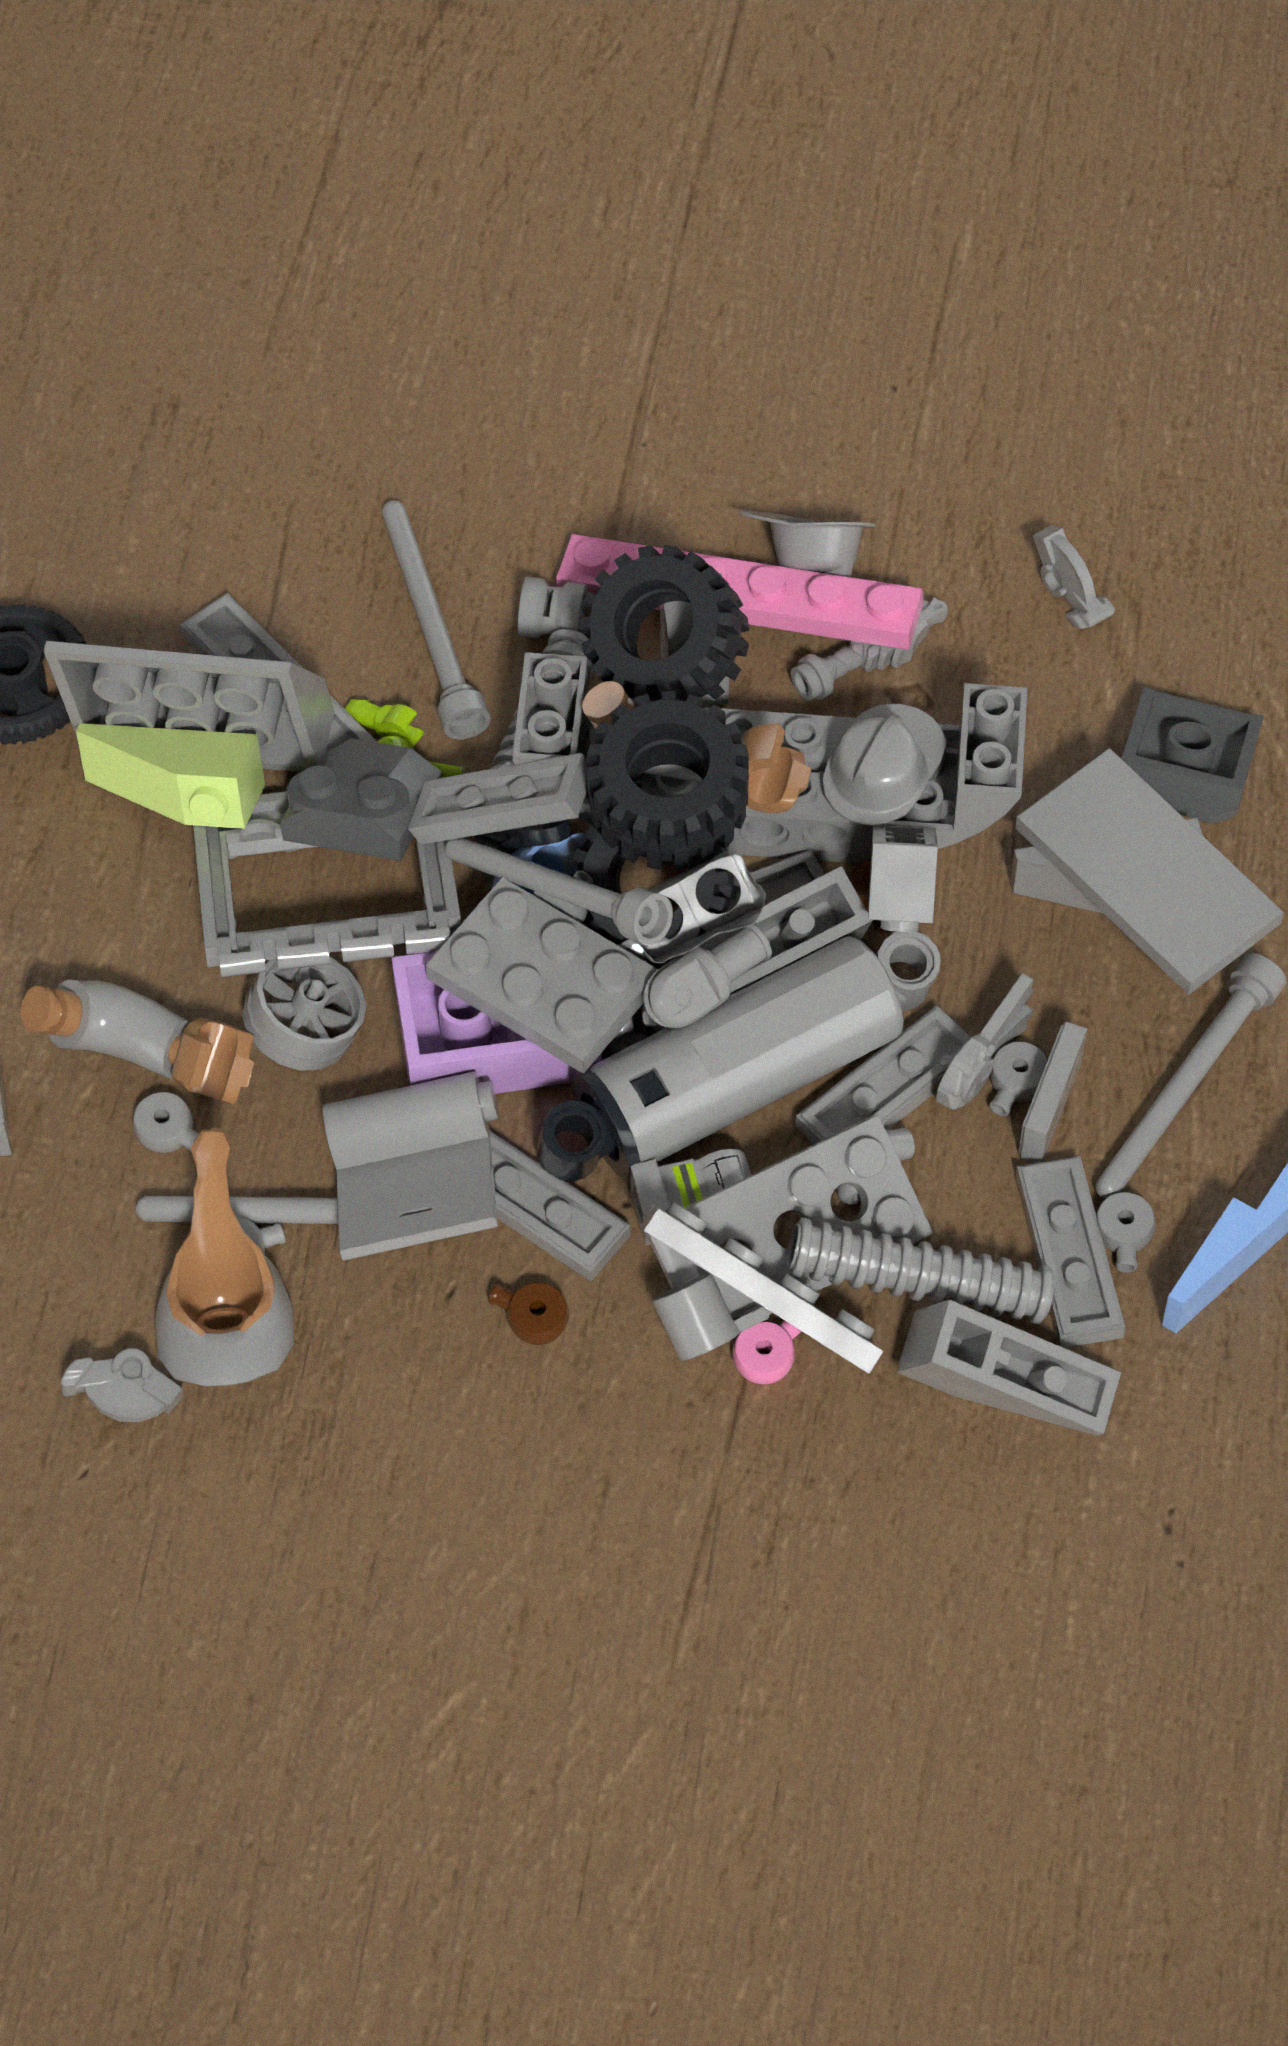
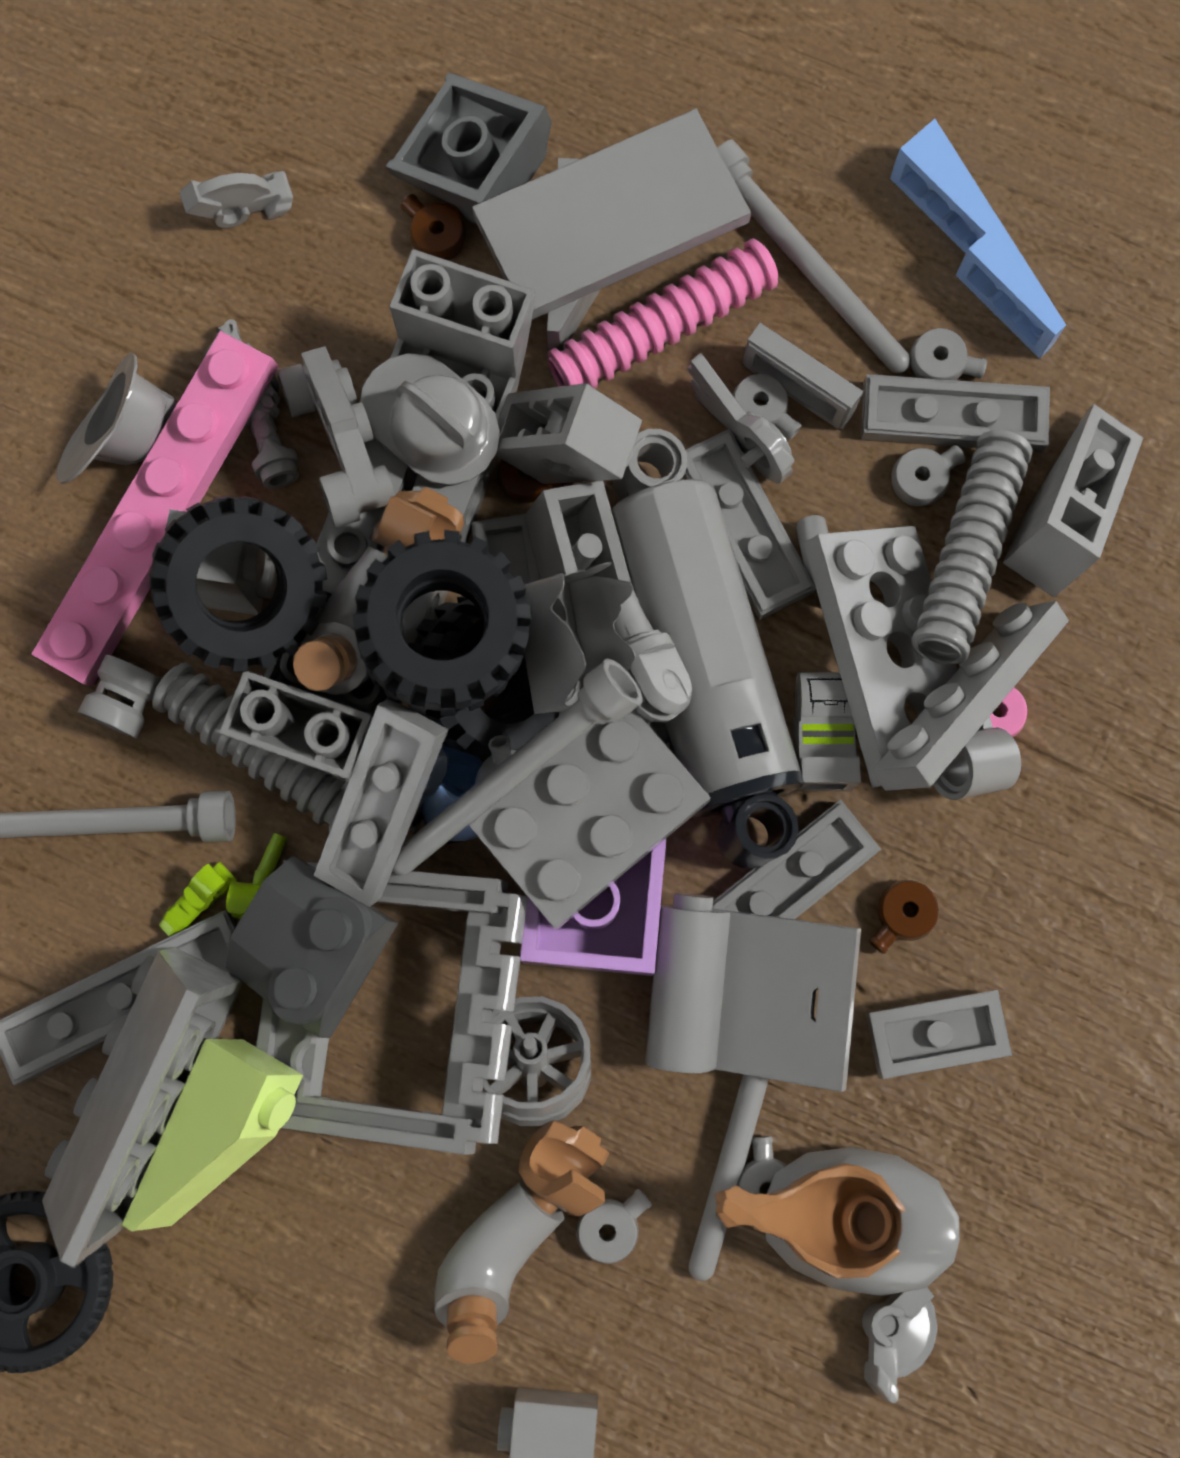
camera: 75 degrees left, 20 degrees up
none -> light grey plate [277,346,395,528]
none -> reddish brown piece [401,194,466,261]
none -> bright pink piece [547,238,778,389]
none -> light grey plate [865,990,1012,1079]
none -> light grey piece [891,445,965,507]

